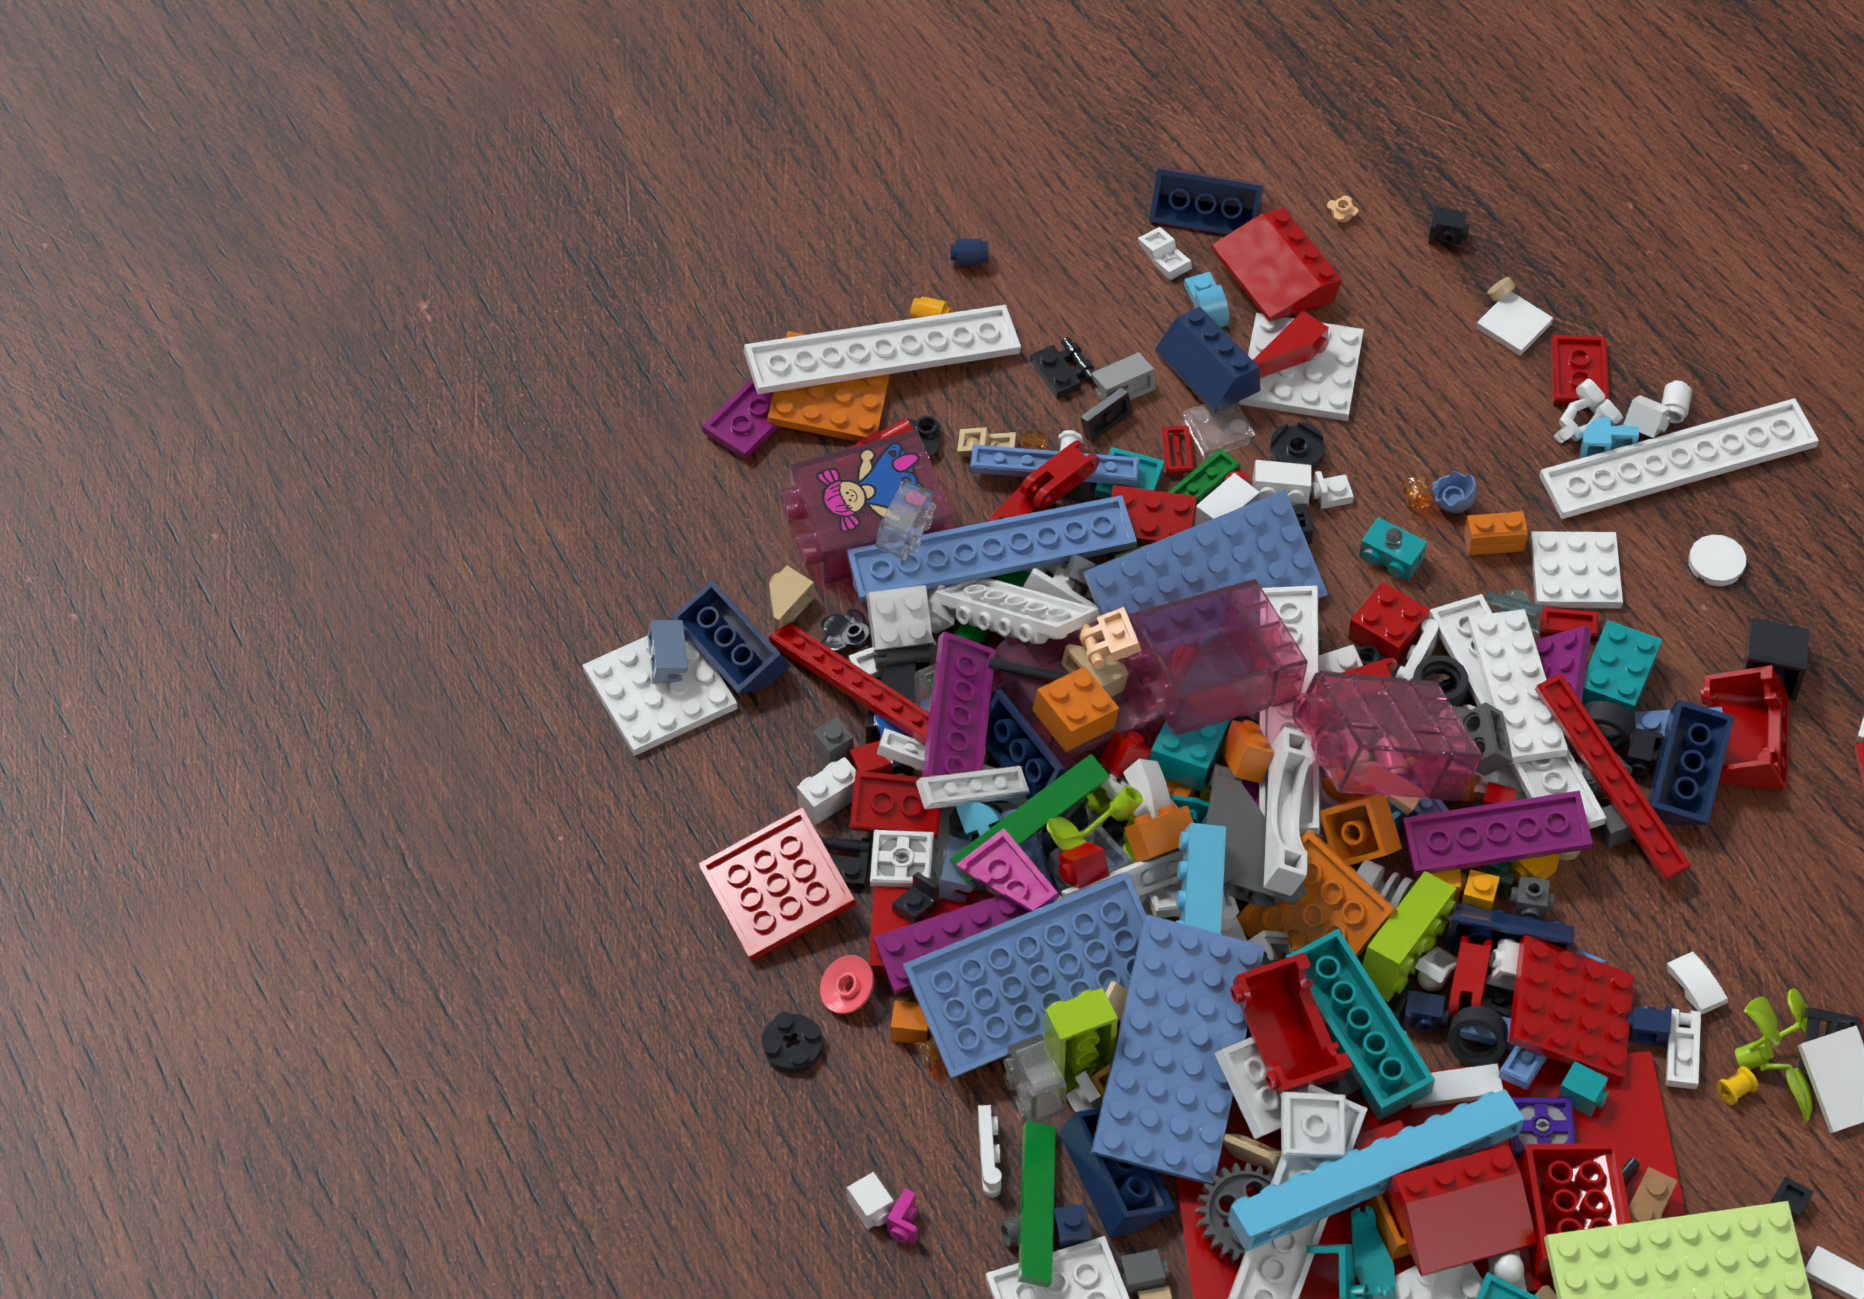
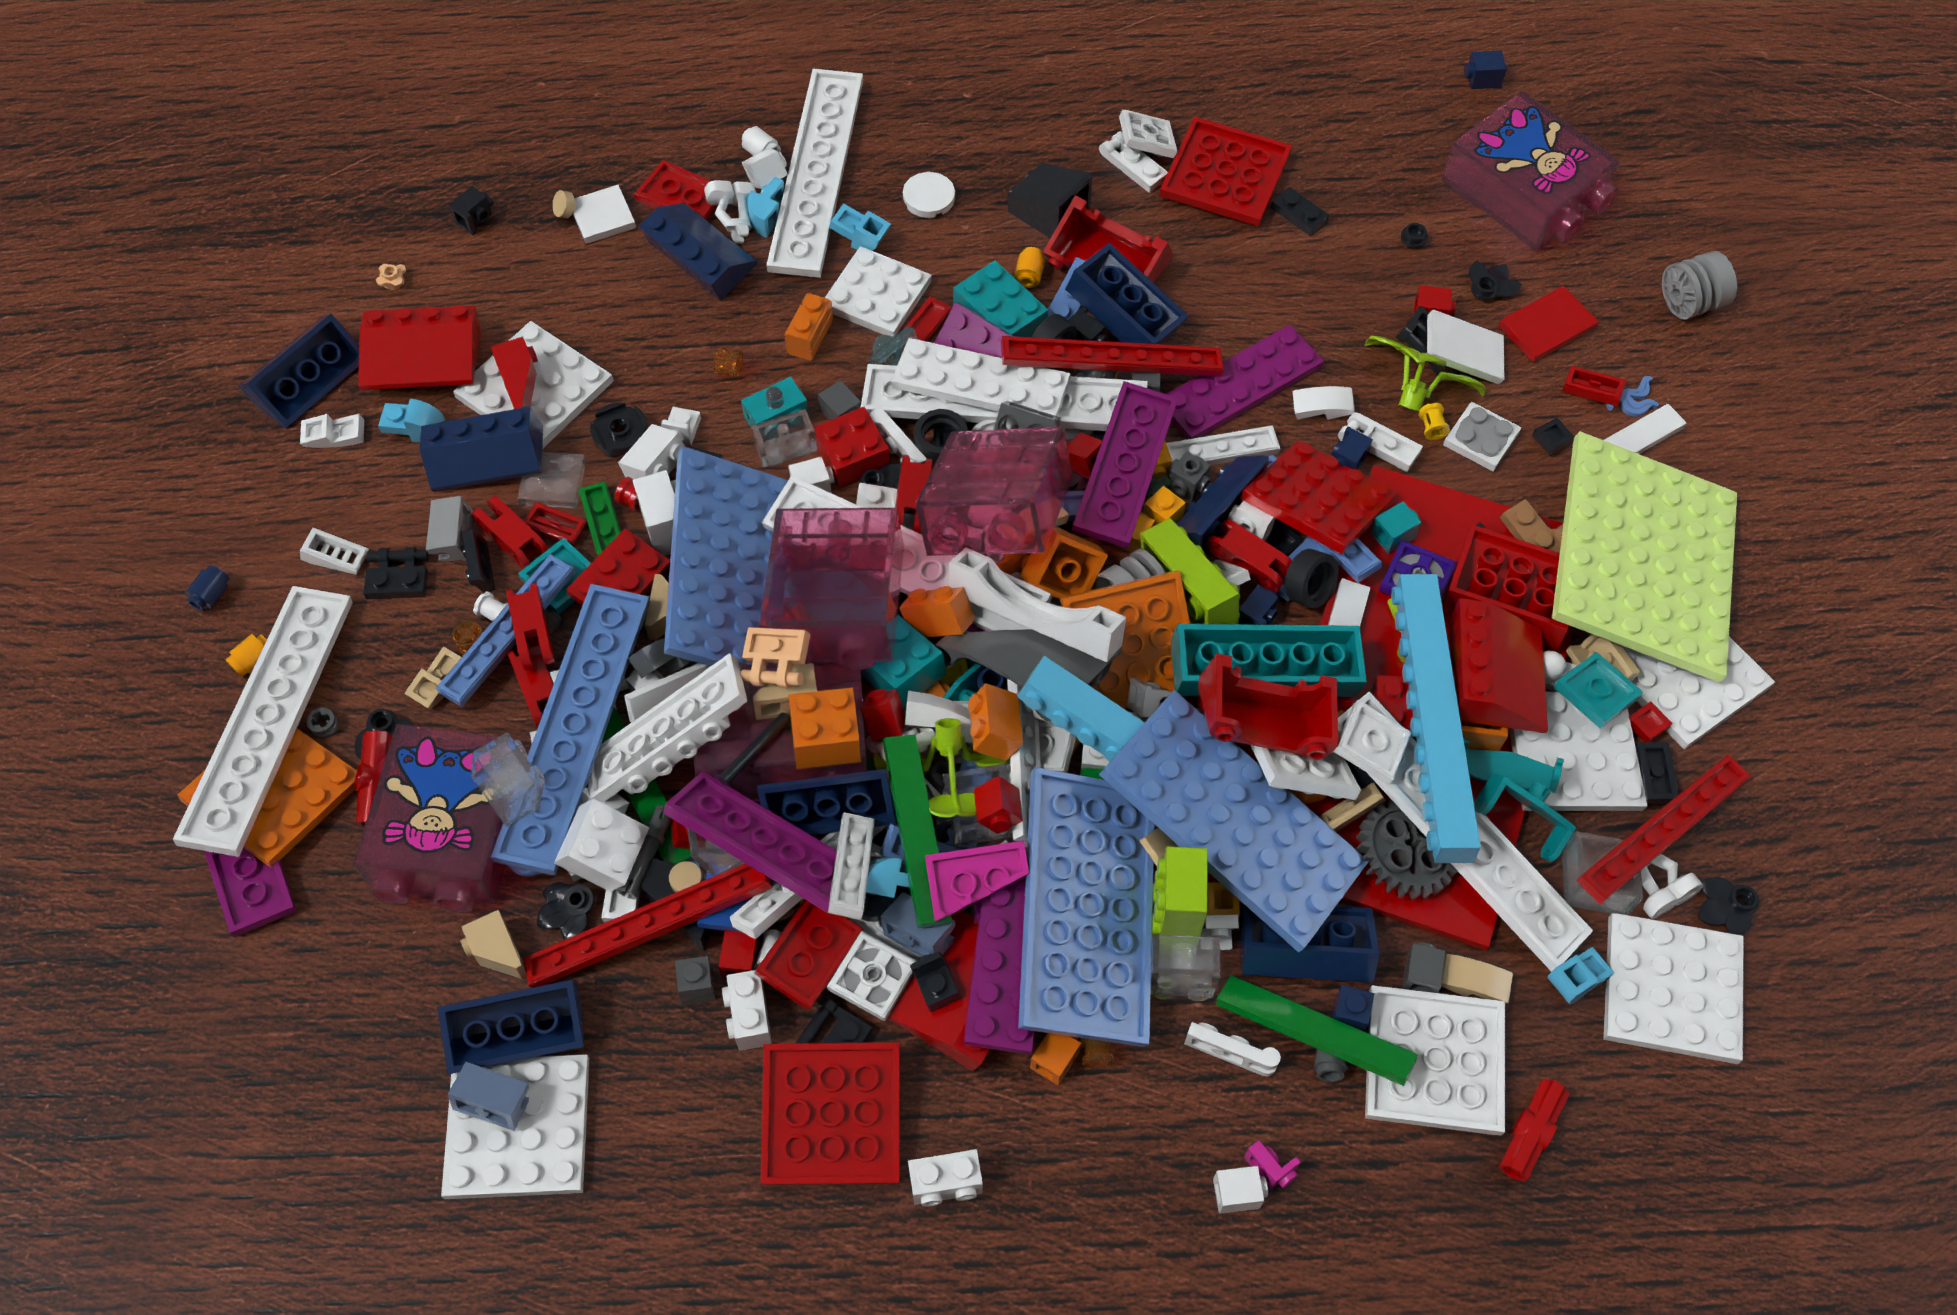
camera: 65 degrees left, 5 degrees up
black plate [761,1012,823,1073] -> none
coral dish [820,955,874,1014] -> none
medium blue hair [1432,471,1477,513] -> none
none -> white slope [300,528,369,575]
none -> dark grey bush [306,707,339,739]
none -> red piece [470,495,548,569]
none -> dark blue slope [639,203,758,301]
none -> tan tile [669,861,703,892]
none -> clear brick [751,409,817,468]
none -> white brick [788,456,835,493]
none -> dark grey brick [818,380,861,420]
none -> medium azure brick [829,203,891,251]
none -> white brick [908,1149,983,1206]
none -> light orange brick [1014,247,1045,288]
none -> white tile [1166,425,1280,465]
none -> magenta plate [1167,324,1324,440]
none -> piece [1443,402,1522,472]

